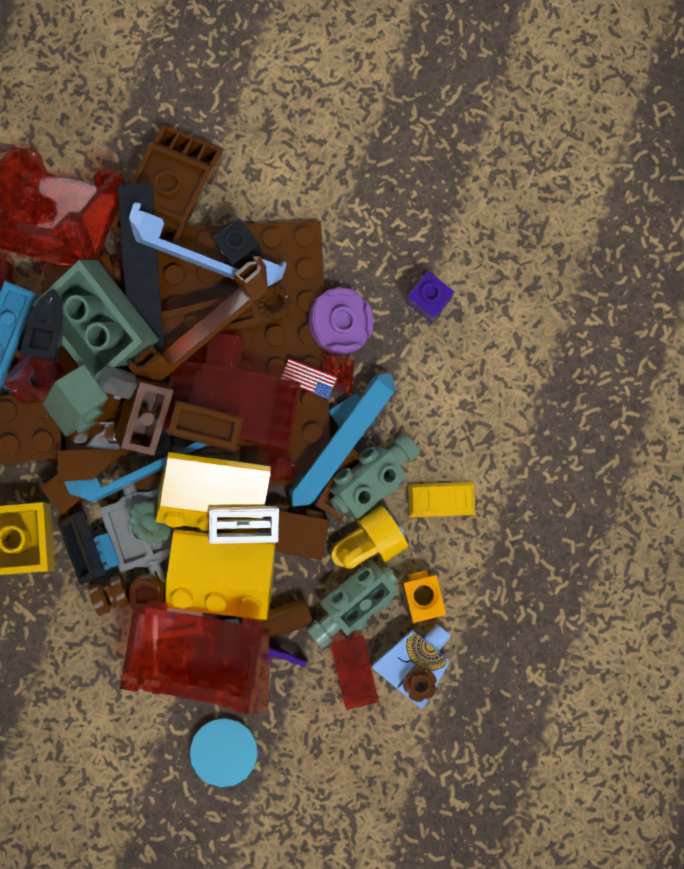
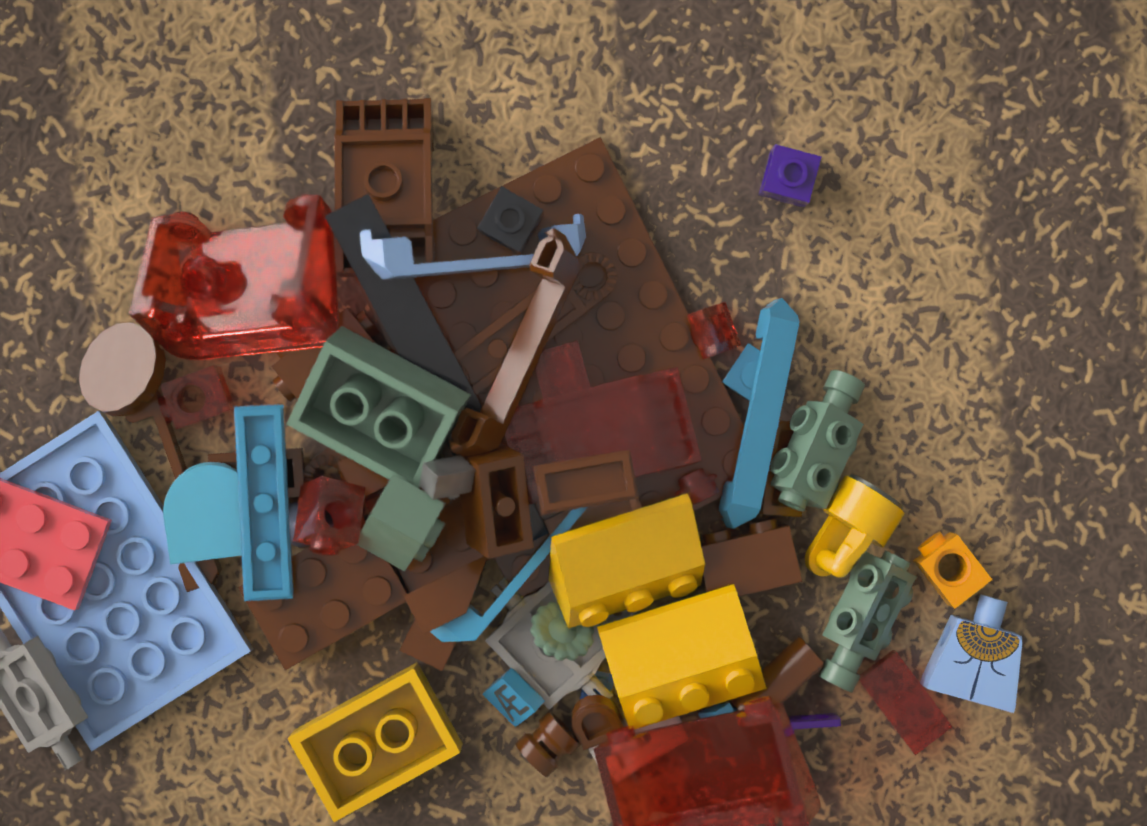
camera: 20 degrees left, 5 degrees up
black plate [20,289,65,363] -> none
black tile [58,511,106,585] -> none
white tile [208,506,279,543] -> none
sticker [280,358,337,399] -> none
medium lavender tile [308,287,374,355] -> none
reddish brown plate [403,667,437,702] -> none
yellow tile [408,482,476,517] -> none

